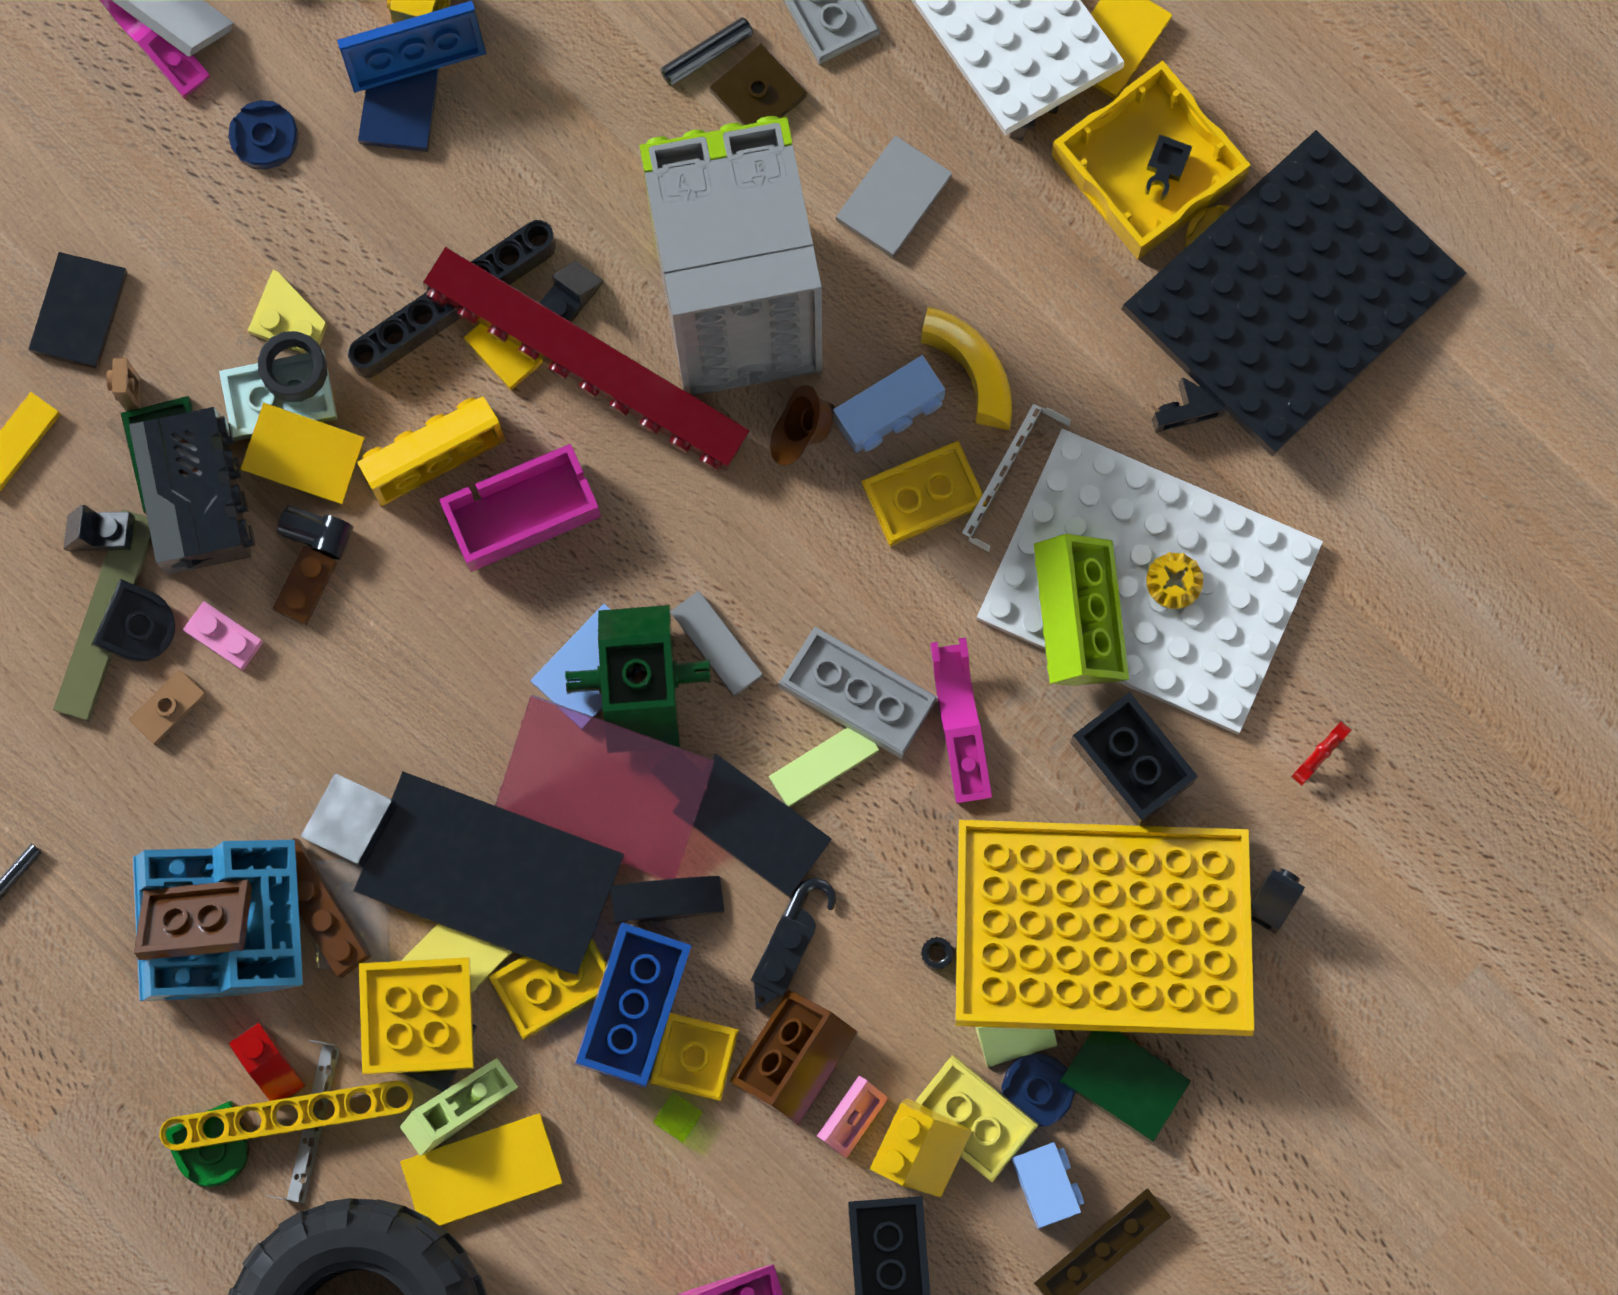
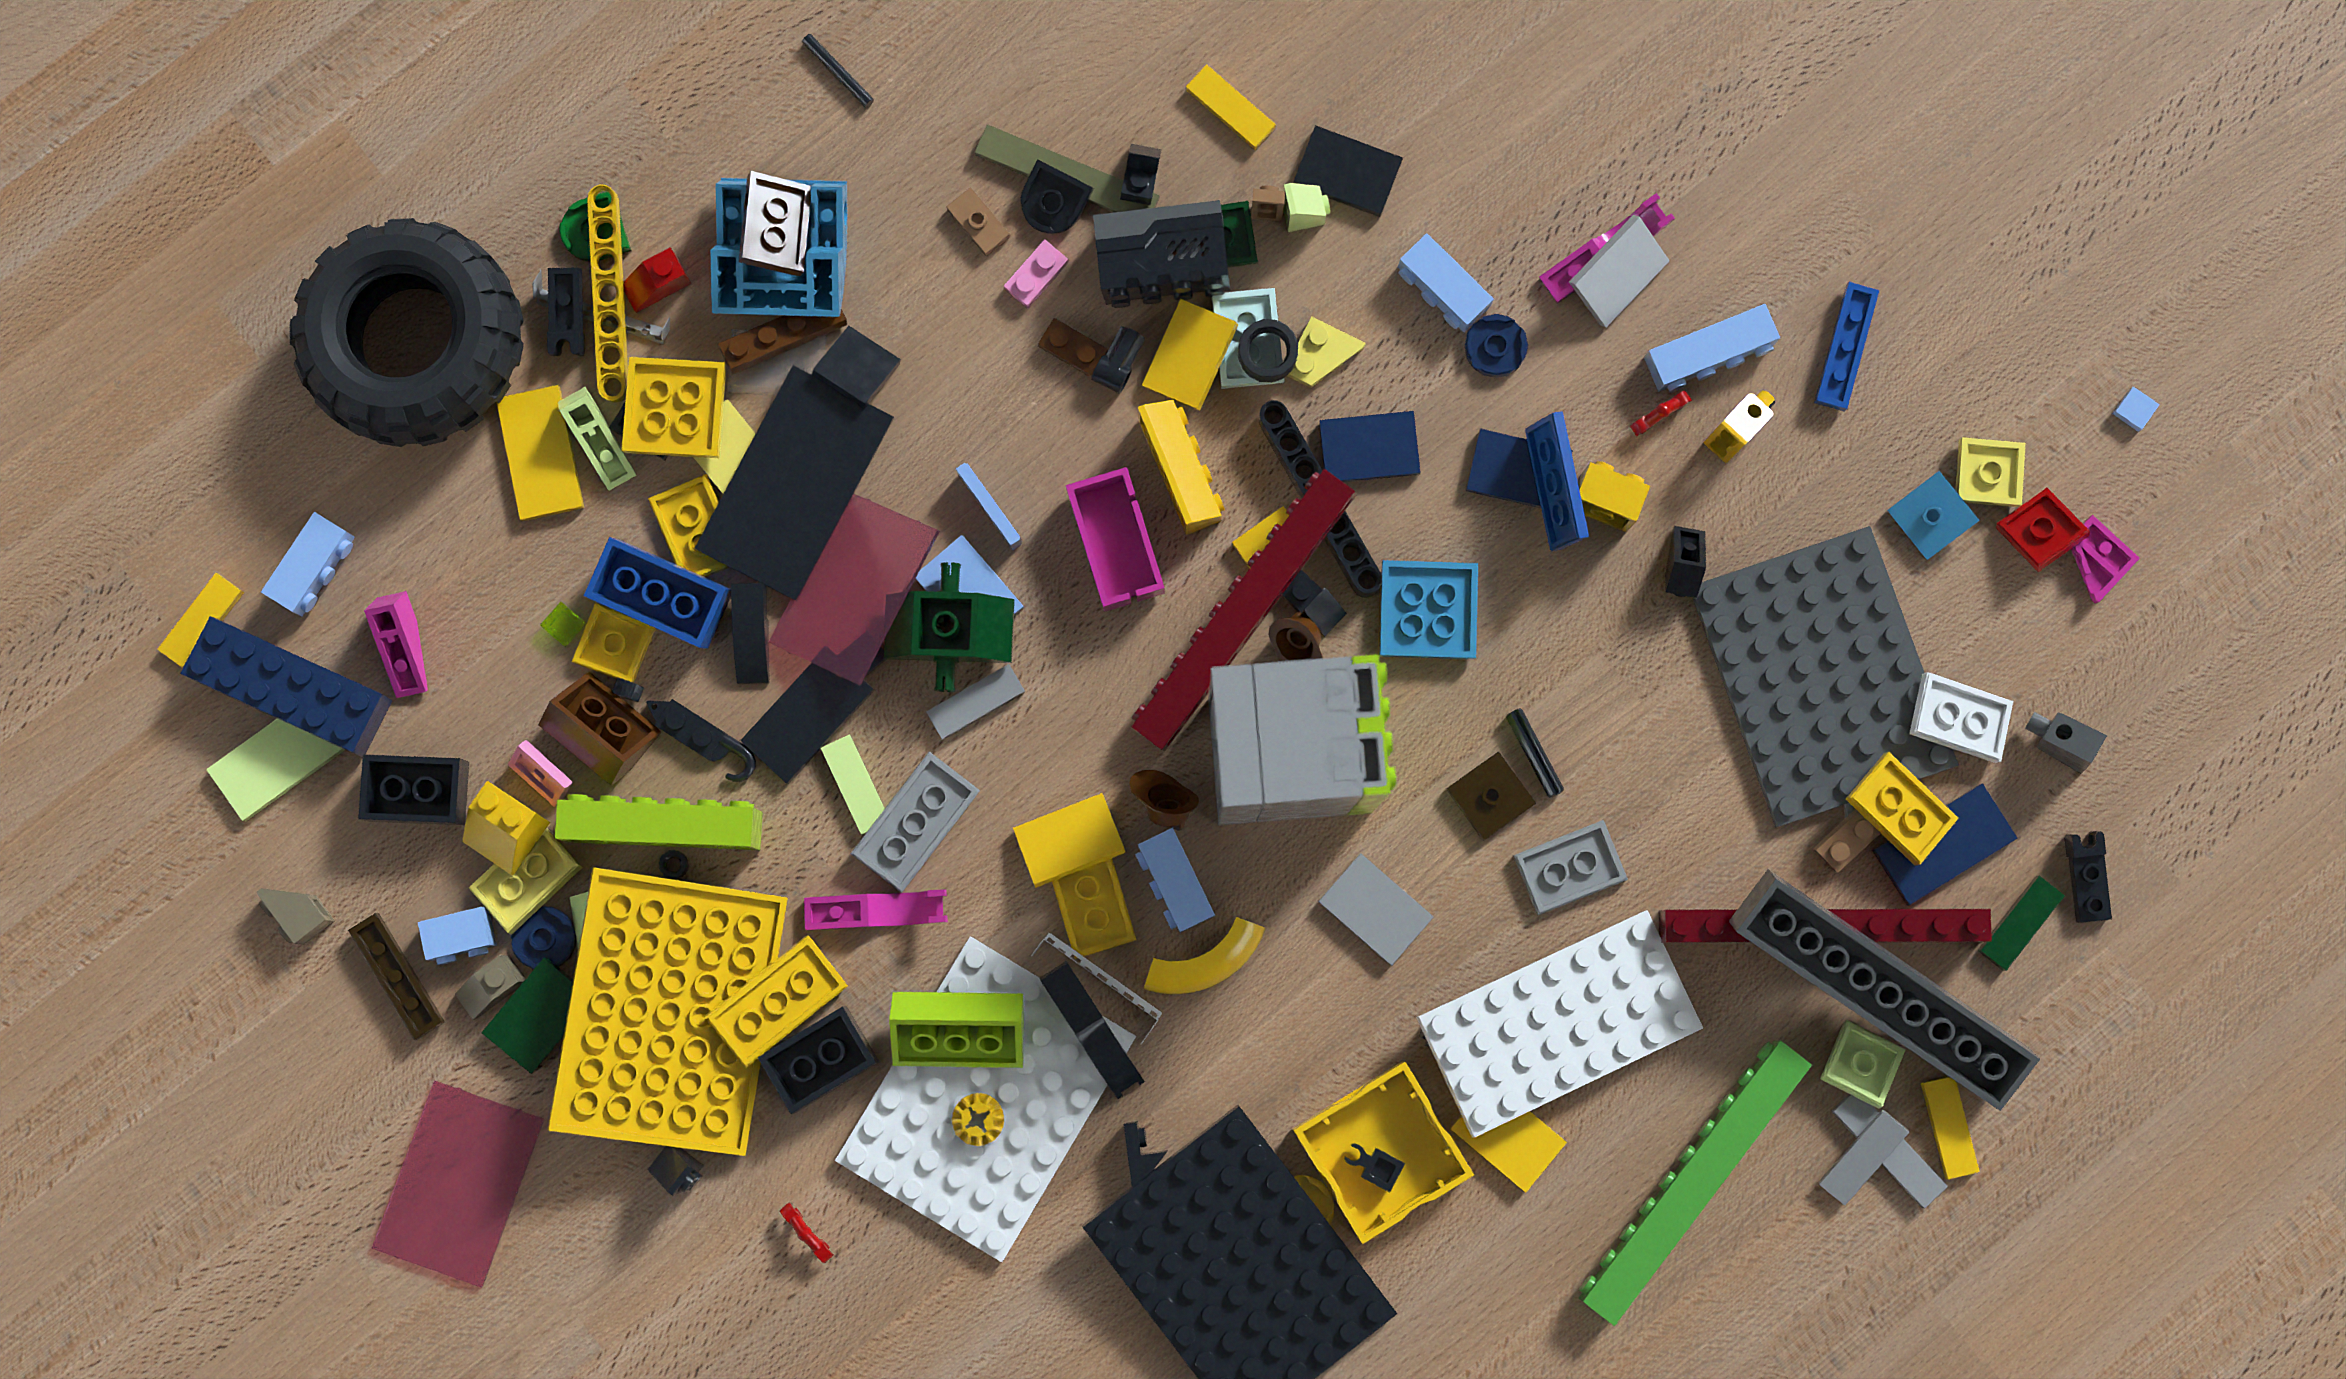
camera: 95 degrees right, 5 degrees up
none -> clear pink piece [372,1080,545,1288]
none -> dark tan slope [455,955,525,1020]
none -> black plate [547,267,585,356]
none -> lime brick [555,794,763,850]
none -> black axle [612,678,644,702]
none -> yellow tile [704,935,848,1068]
none -> light blue tile [956,463,1022,550]
none -> yellow tile [1013,793,1126,888]
none -> black piece [1039,960,1145,1099]
none -> reddish brown piece [1268,612,1323,662]
none -> yellowish green slope [1283,183,1330,232]
none -> dark blue tile [1319,411,1421,482]
none -> dark azure plate [1379,560,1478,660]
none -> light blue brick [1398,233,1494,332]

